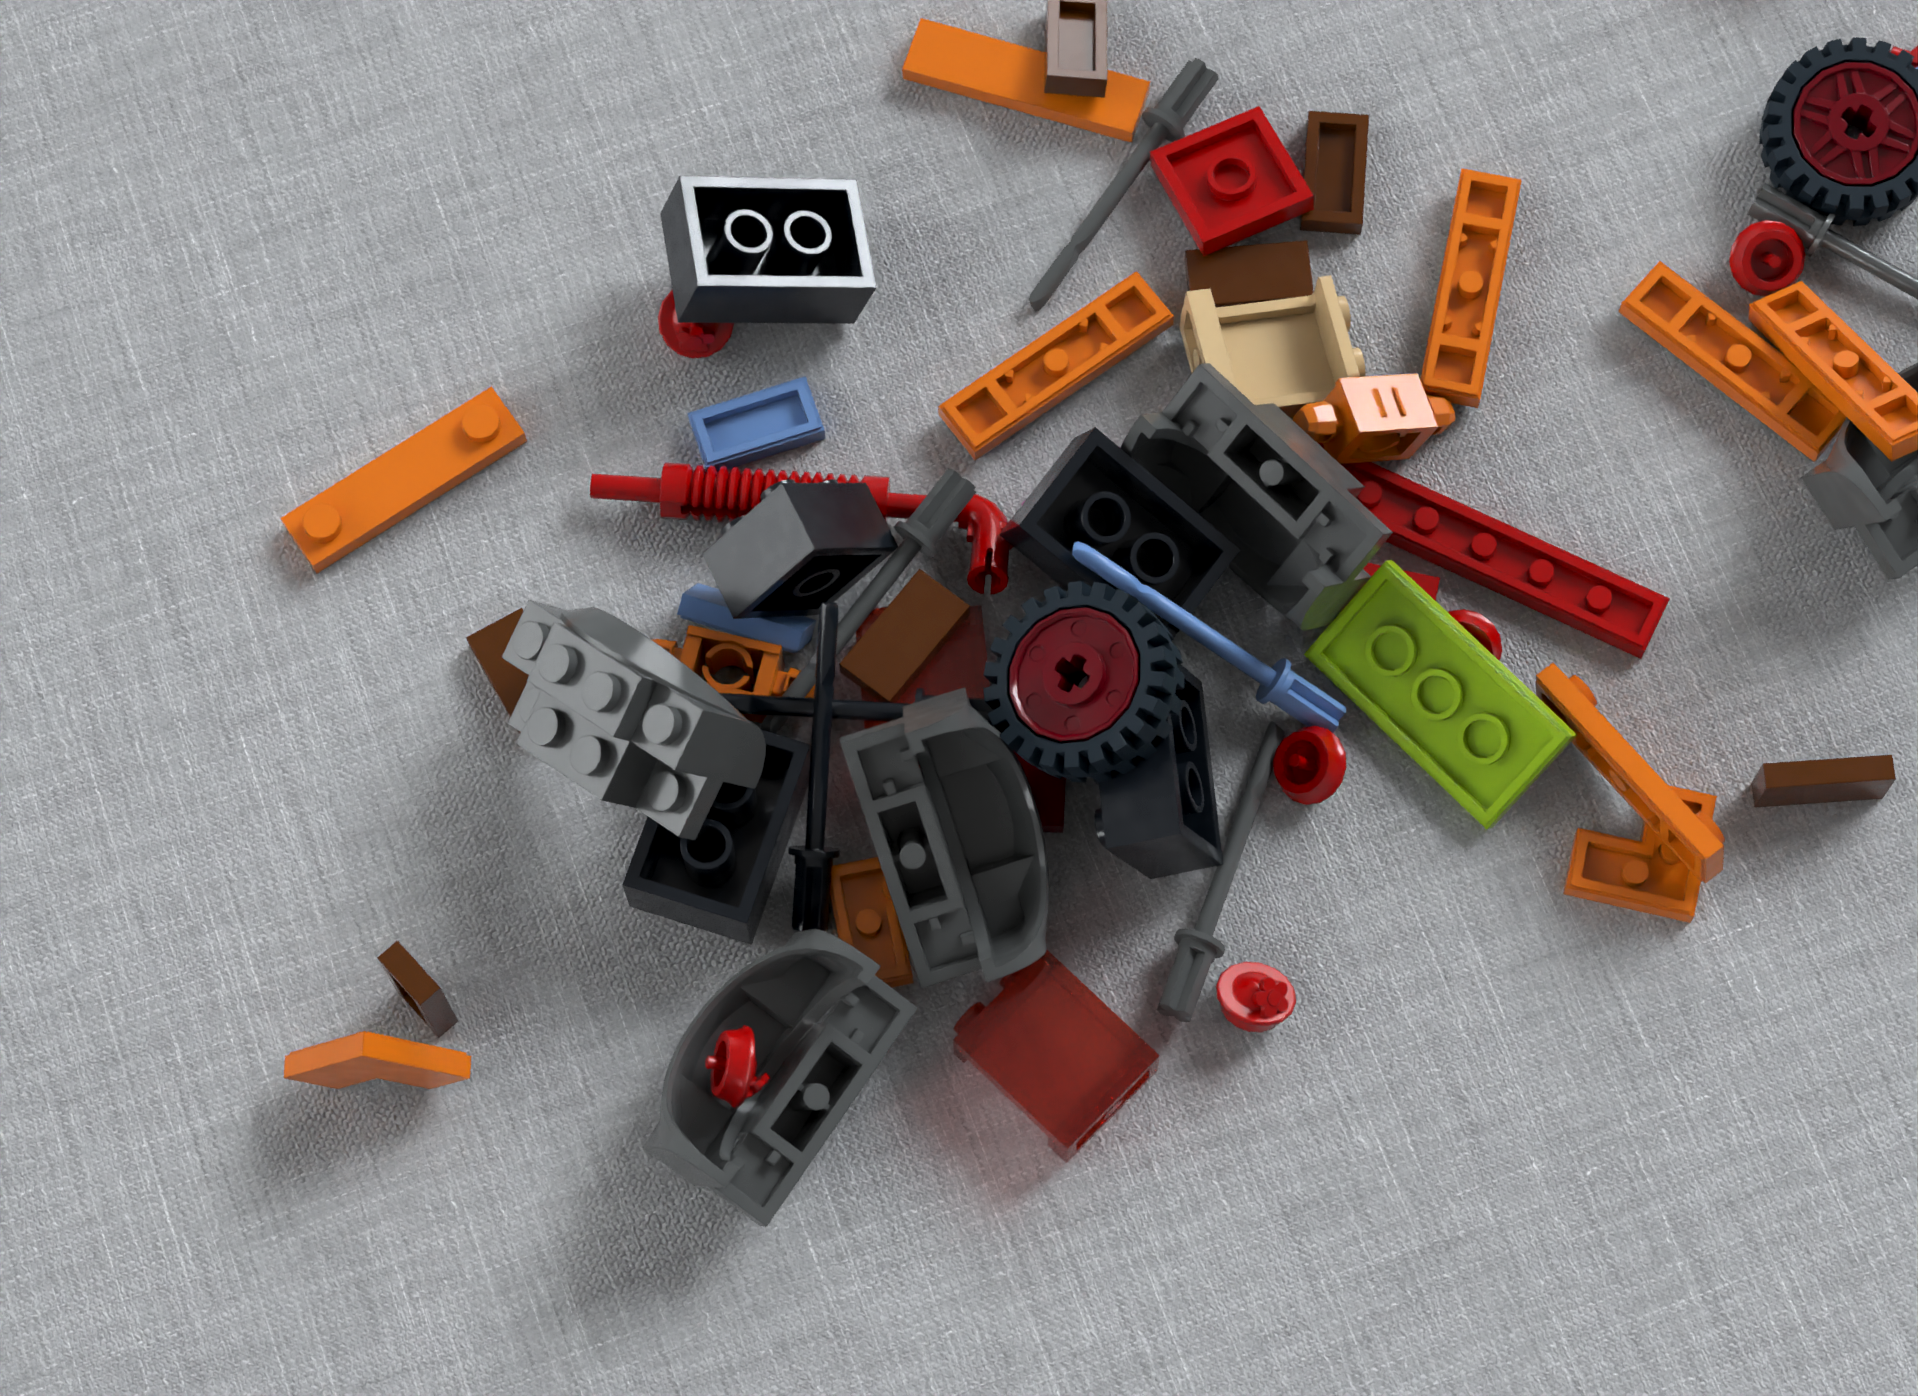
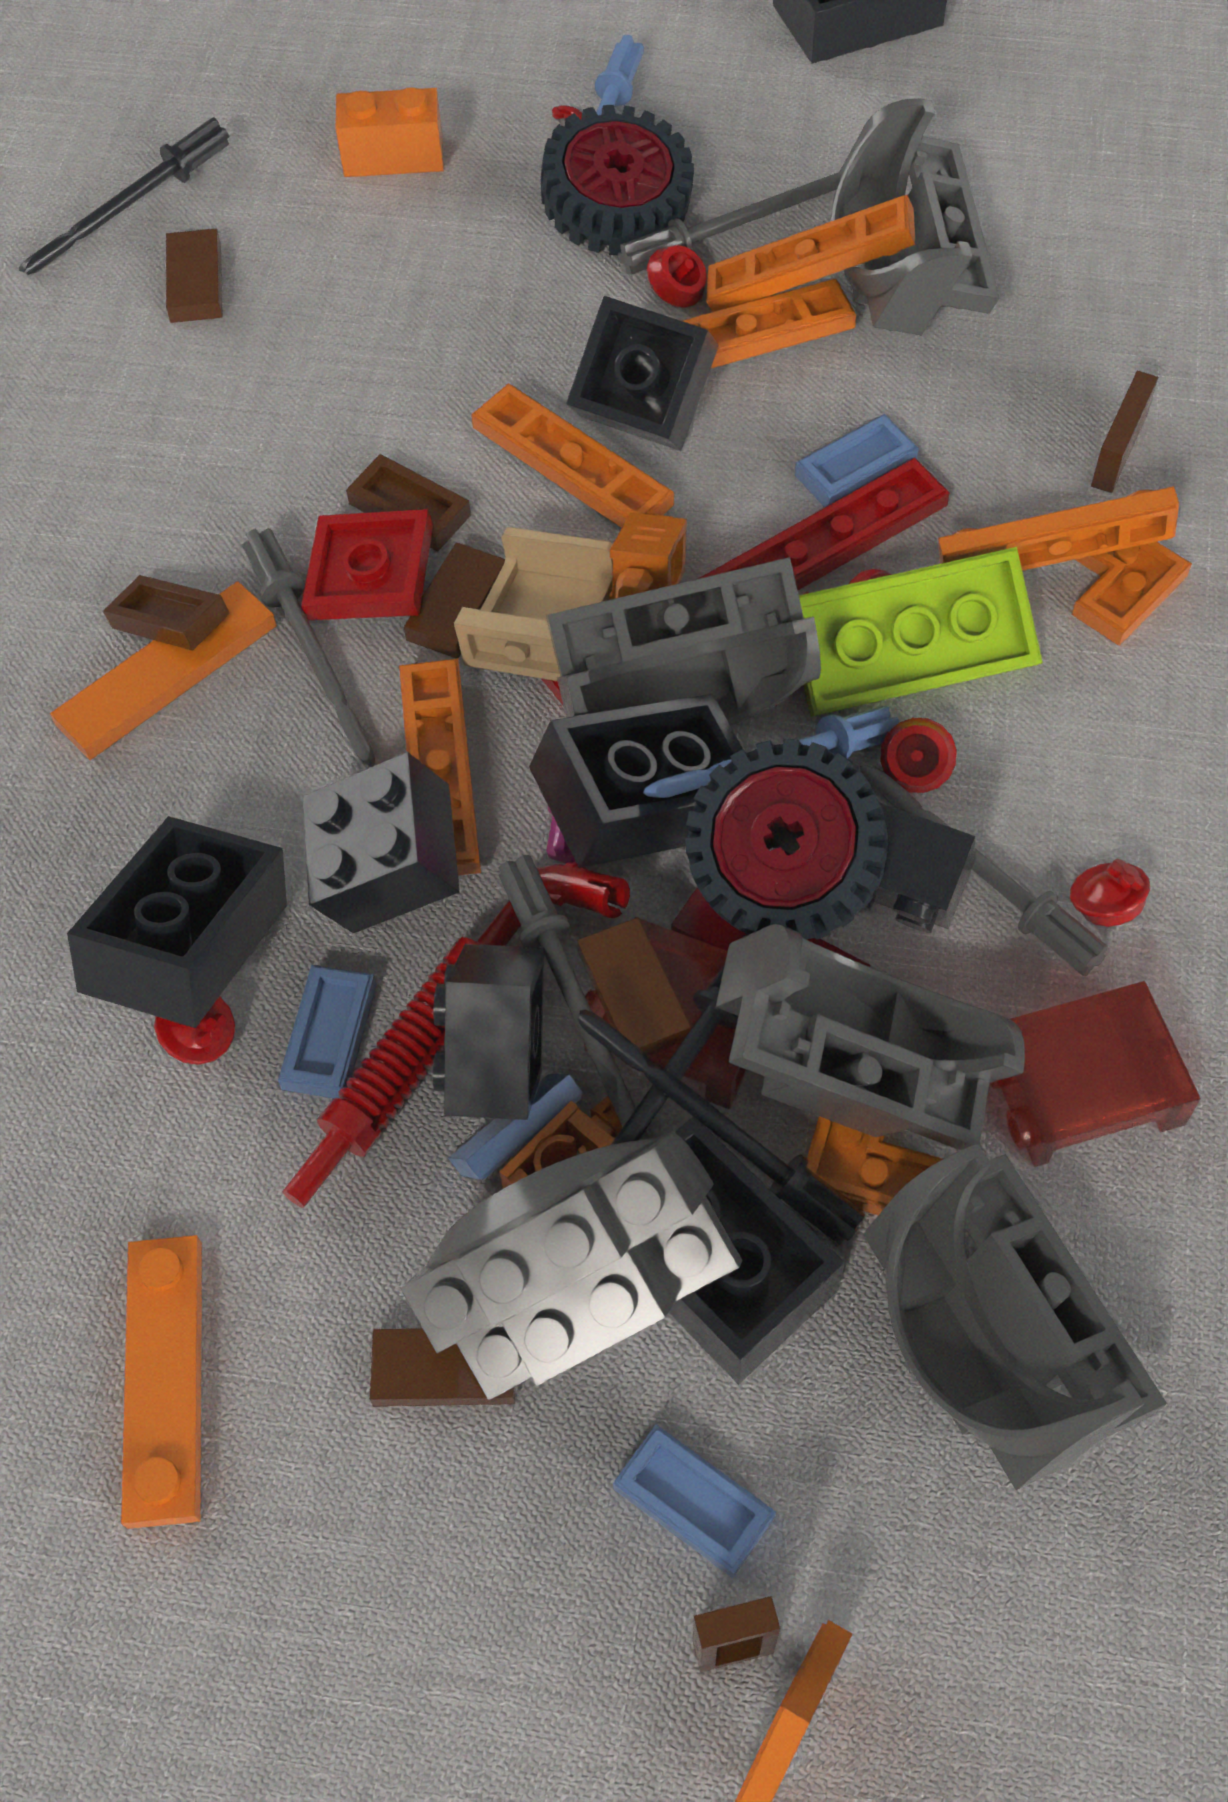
camera: 60 degrees left, 10 degrees down
red hat [705,1025,770,1108] -> none
none -> black brick [303,752,460,933]
none -> black brick [566,296,719,451]
none -> medium blue tile [613,1424,776,1579]
none -> medium blue tile [795,414,919,507]

